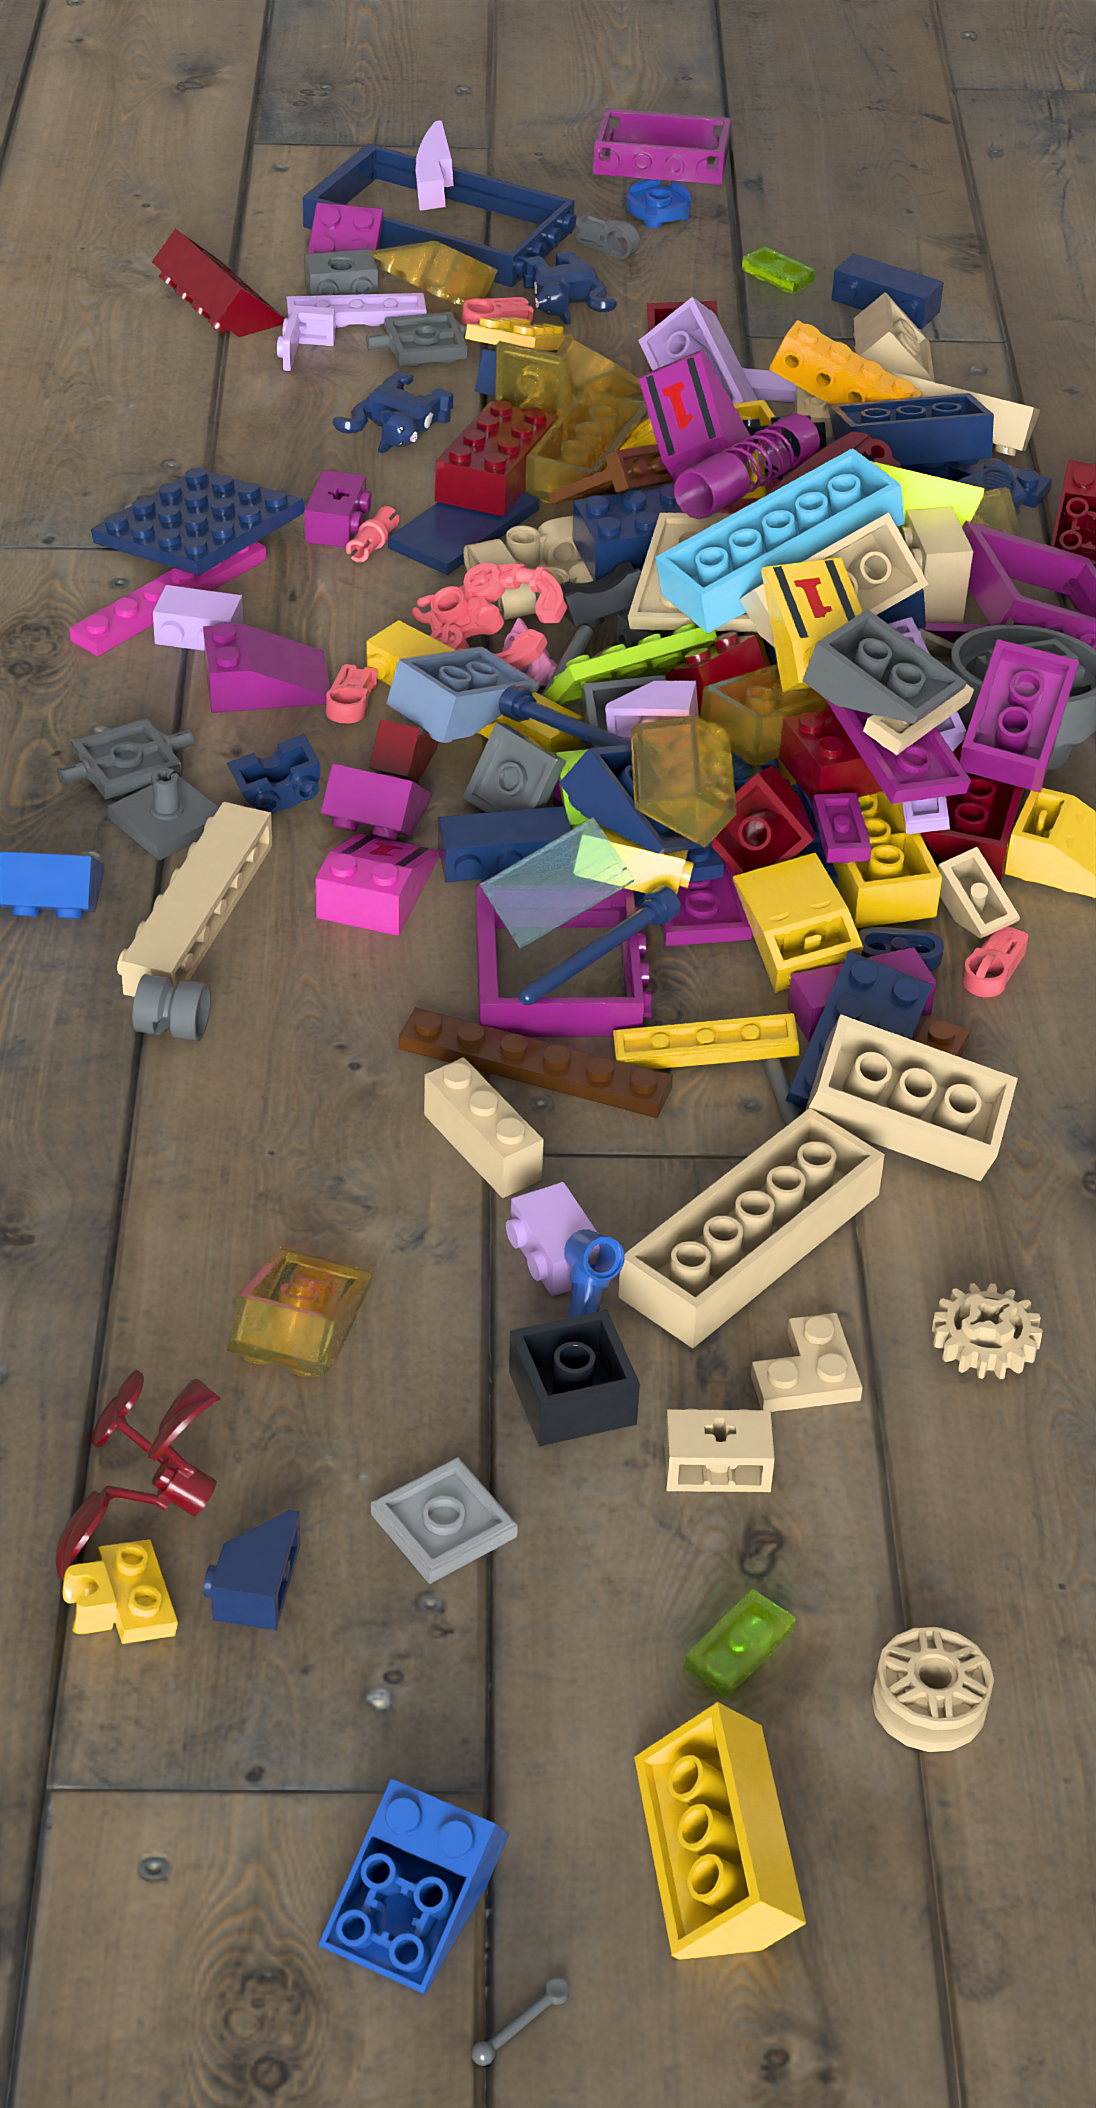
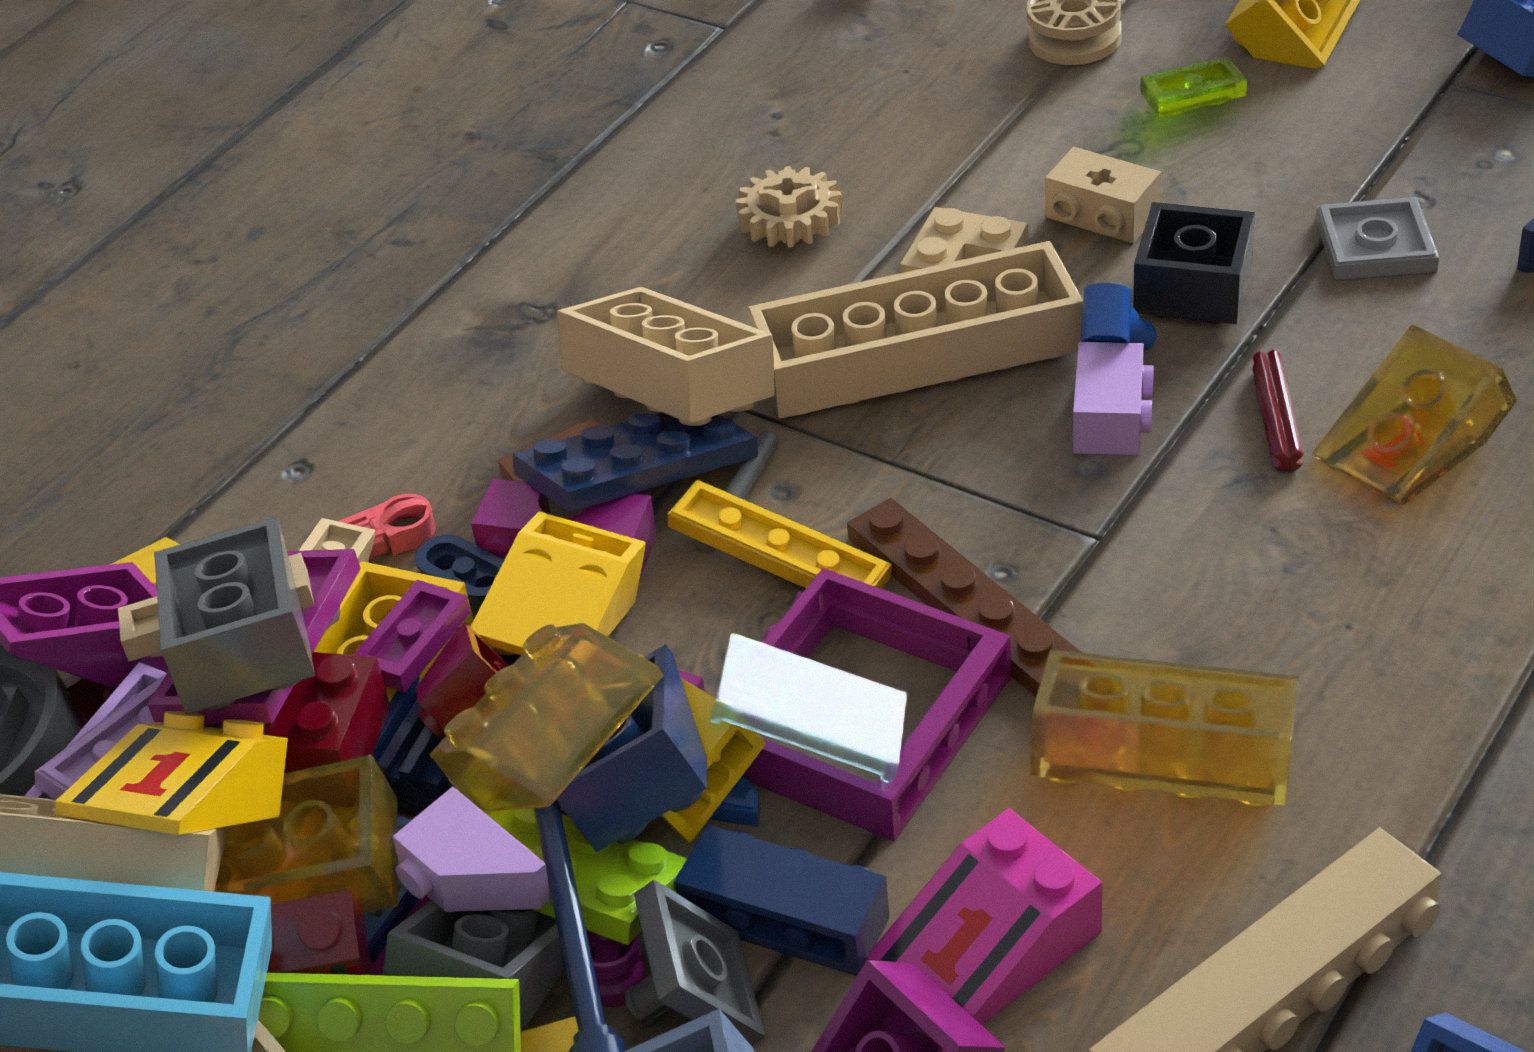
camera: 140 degrees left, 0 degrees up
wheel [132,974,211,1041] -> none
tan brick [424,1057,544,1198] -> none
dark blue piece [519,885,681,1005] -> none
none -> clear yellow slope [1030,650,1299,806]
none -> dark red axle [1252,350,1304,472]

